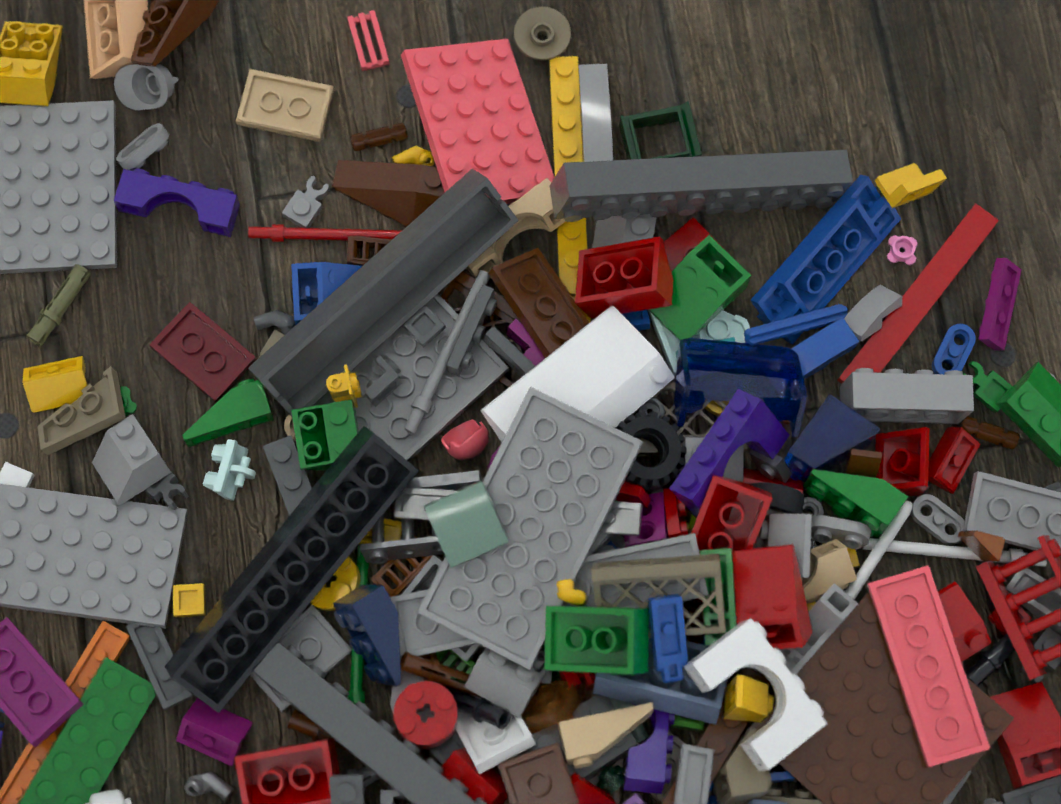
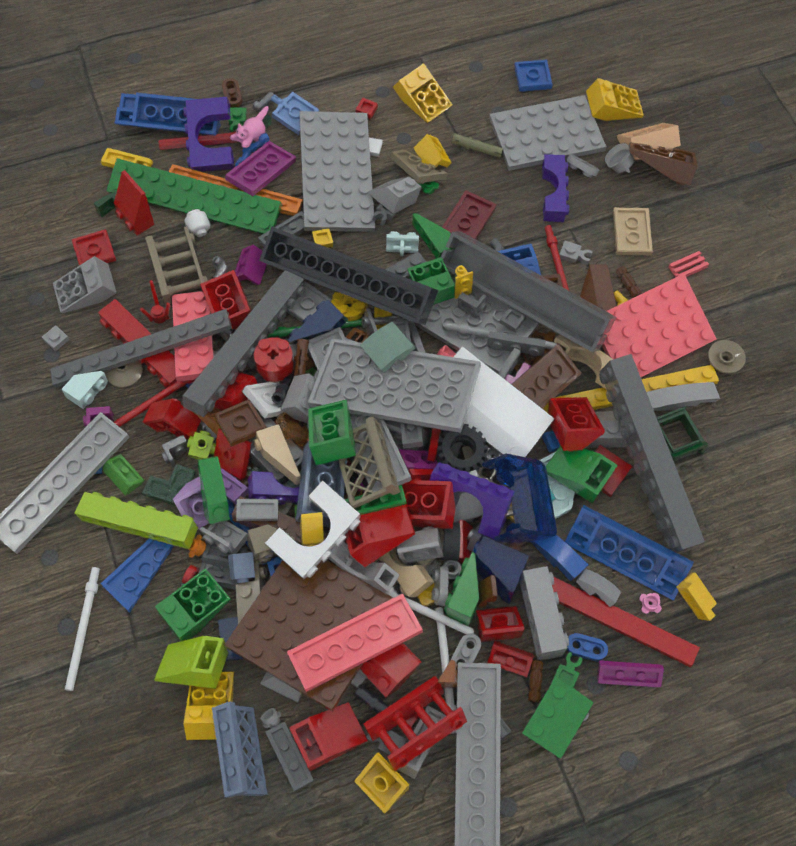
camera: 80 degrees right, 10 degrees down
yellow arm [556,579,588,606] -> none
blue hinge [647,594,688,683] -> none
blue axle [744,304,848,346] -> none

